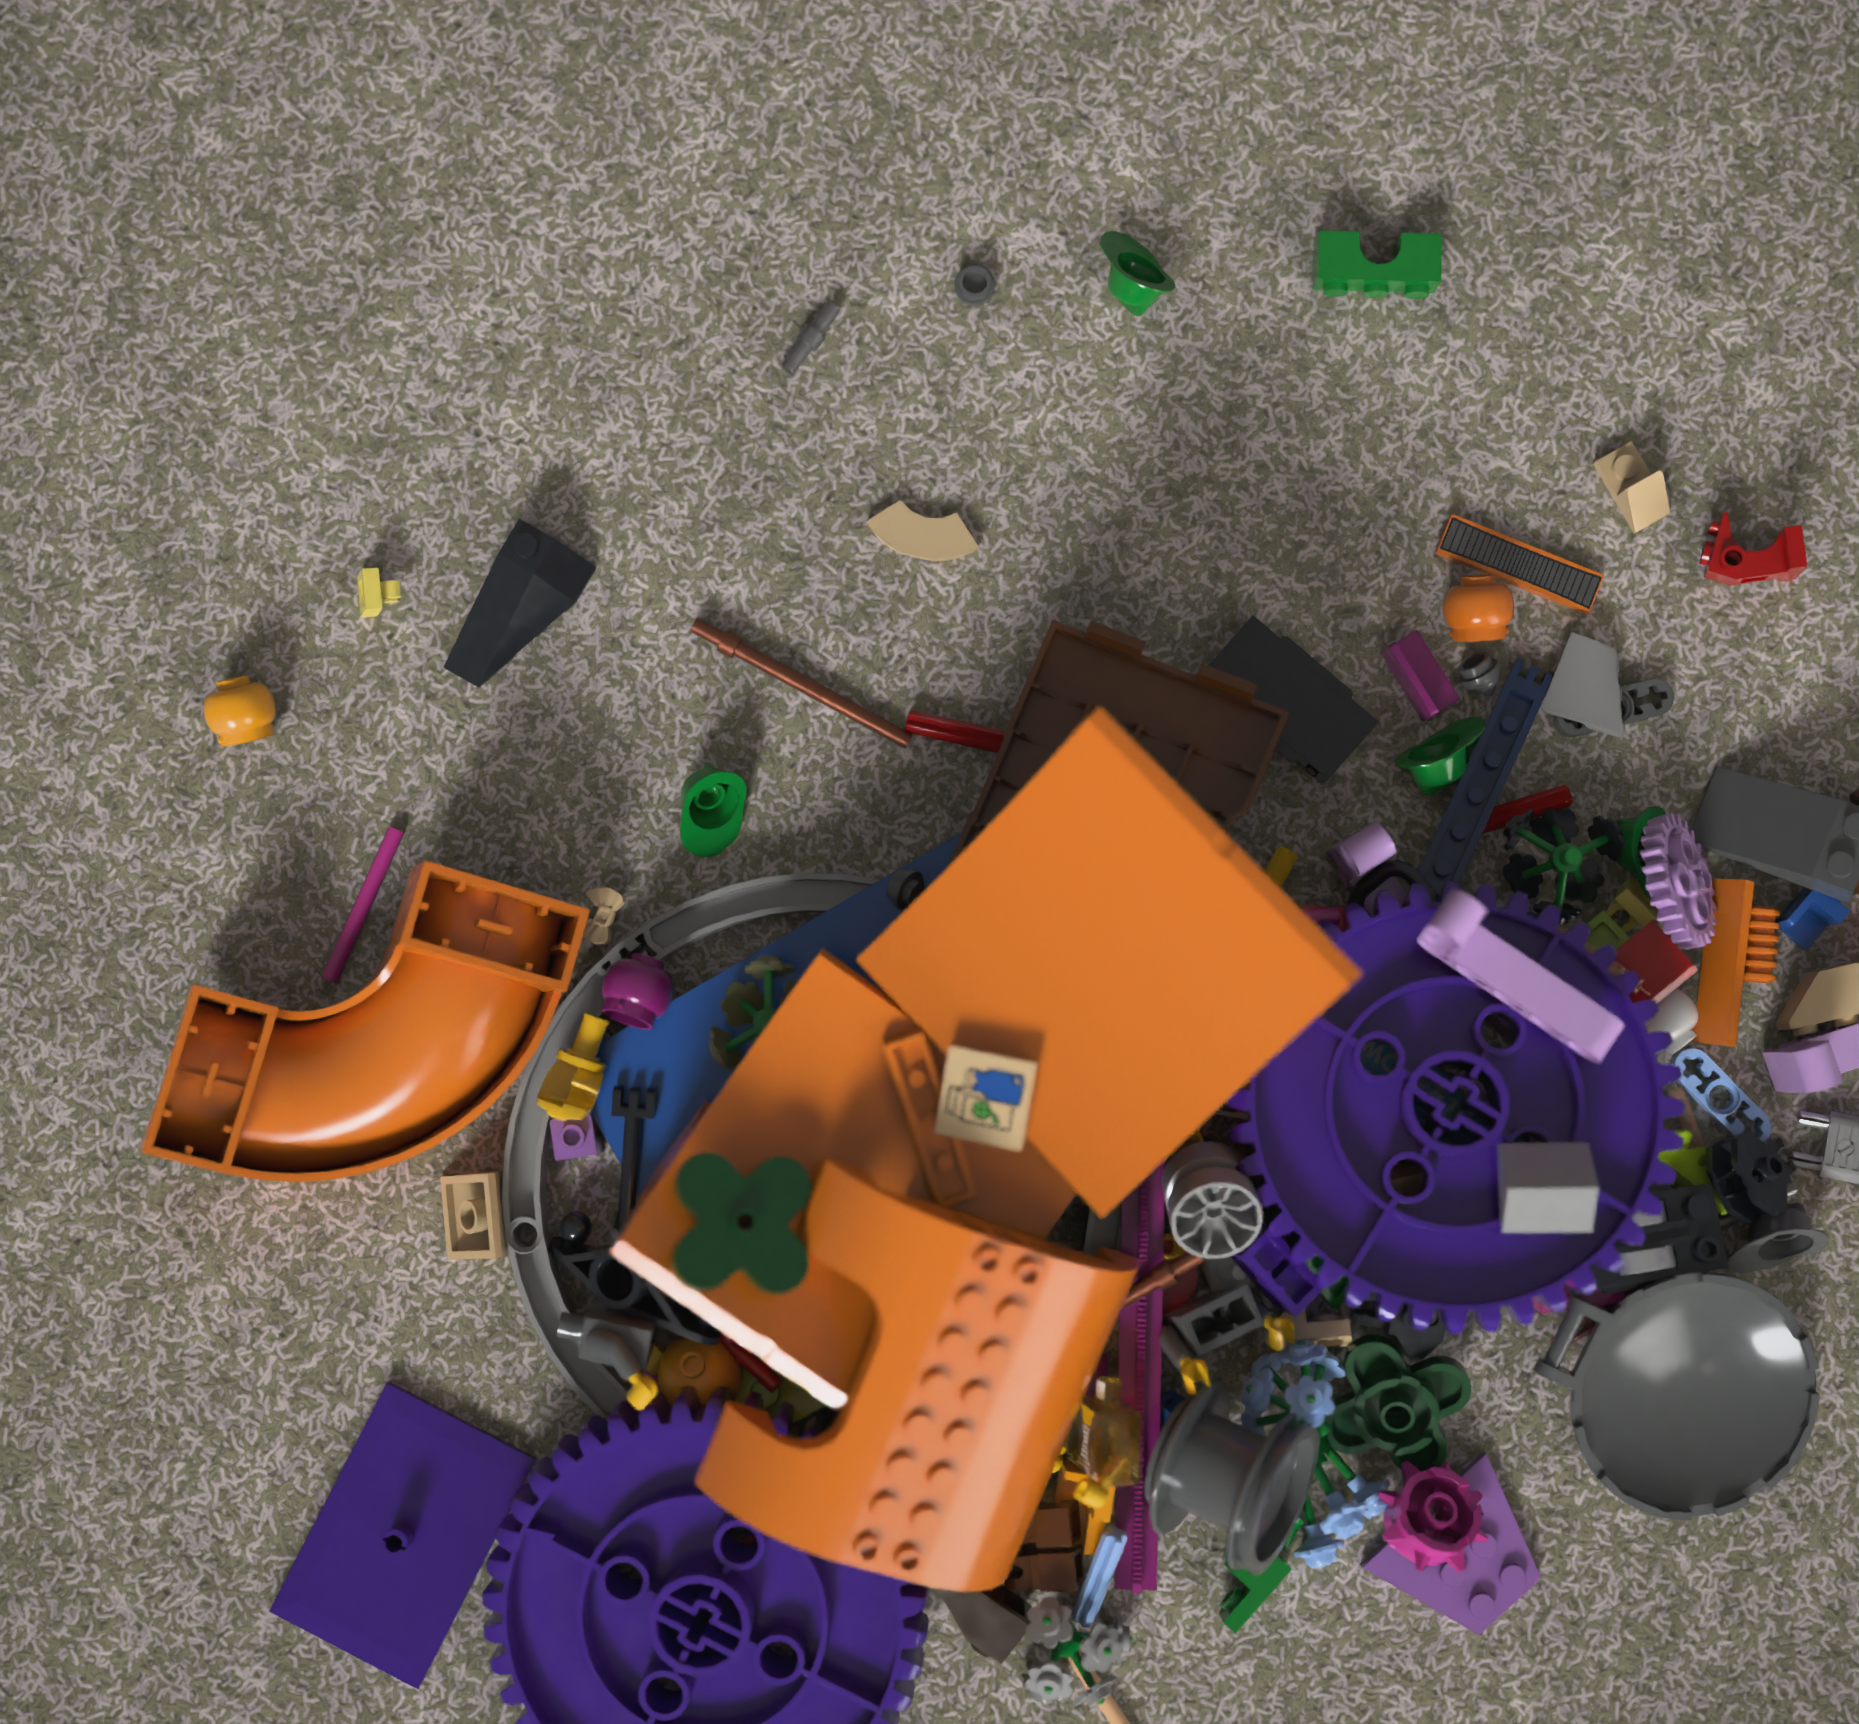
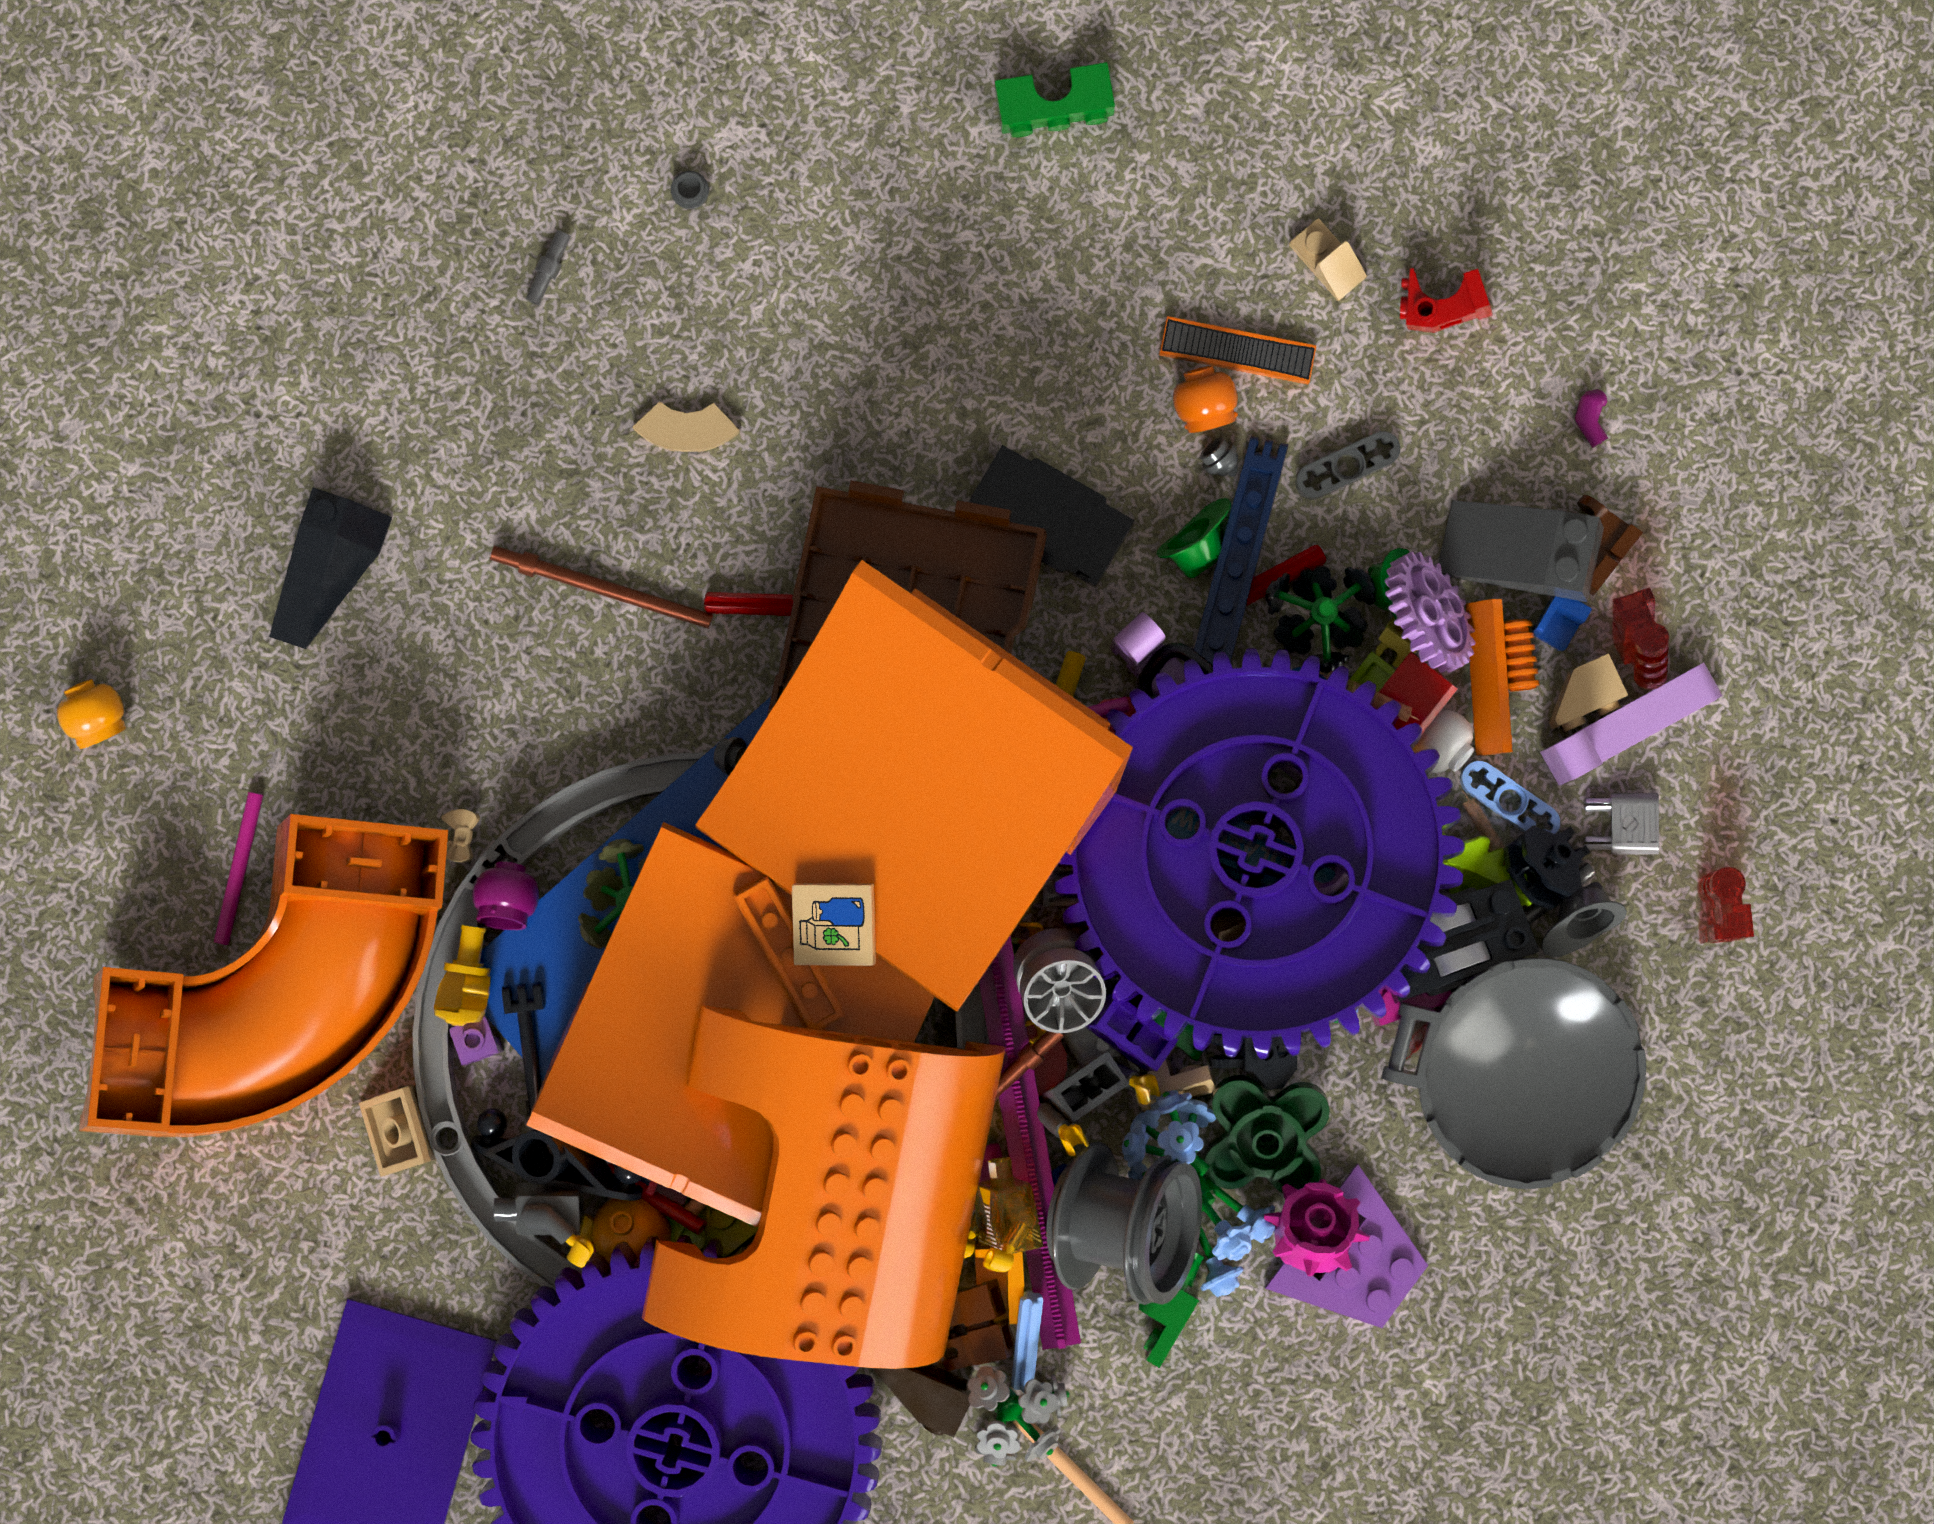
camera: 15 degrees left, 0 degrees up
light yellow tile [357,568,401,617] -> none
dark green plant [671,1152,811,1295] -> none
green piece [680,762,747,857] -> none
green piece [1100,231,1175,316] -> none
magenta panel [1380,630,1460,722] -> none
lavender beam [1417,889,1624,1063] -> none
light grey slope [1497,1143,1599,1233] -> none
light grey slope [1541,632,1626,738] -> none

